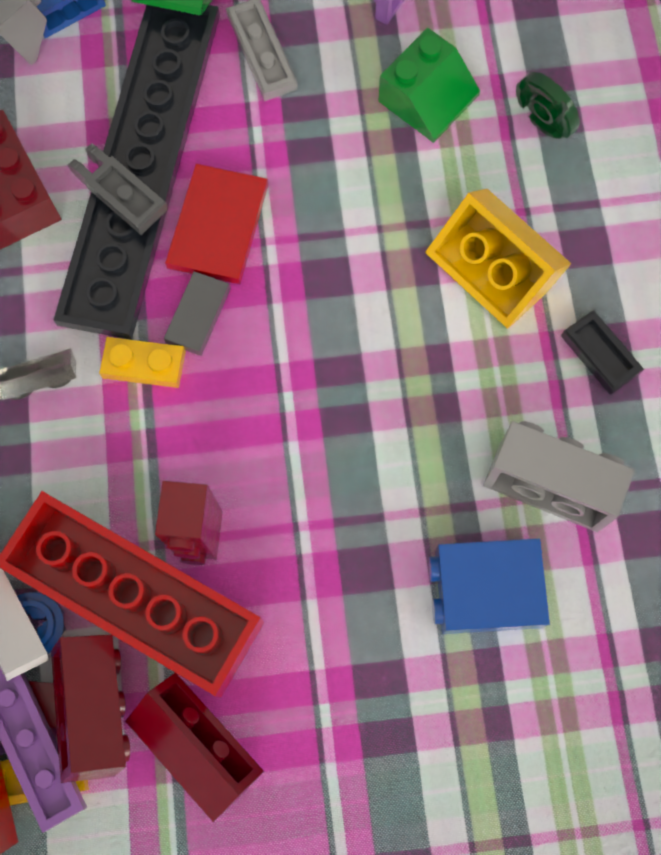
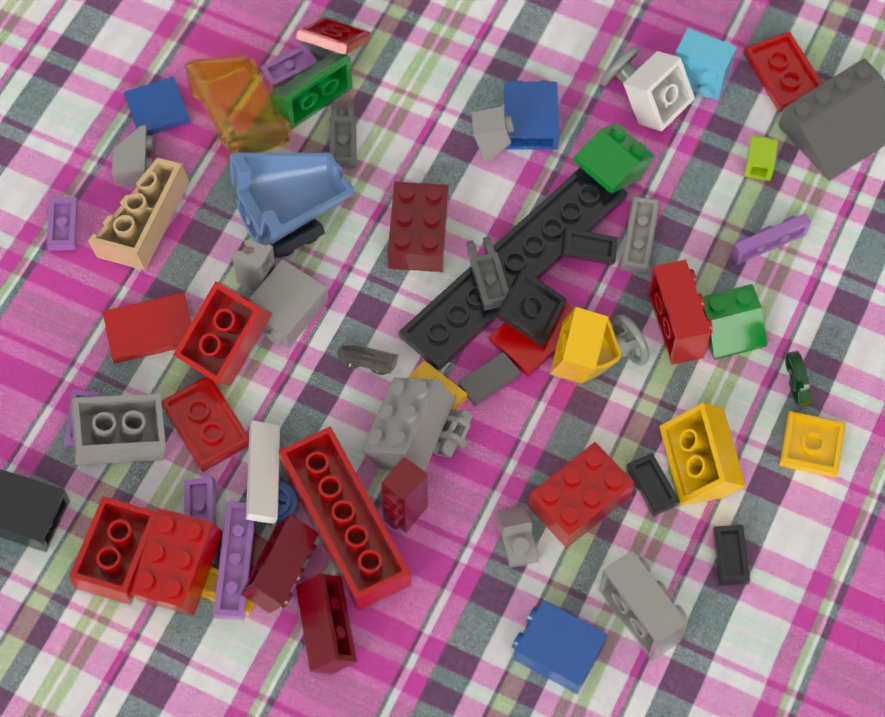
camera: 30 degrees right, 10 degrees down
none -> light grey brick [361,377,456,471]
none -> light grey piece [433,409,472,457]
none -> black tile [496,269,567,347]
none -> light grey slope [496,507,538,568]
none -> red brick [528,442,635,549]
none -> yellow piece [550,307,649,384]
none -> black tile [561,227,618,265]
none -> black tile [626,453,680,516]
none -> red brick [648,259,713,365]
none -> yellow tile [779,411,846,478]

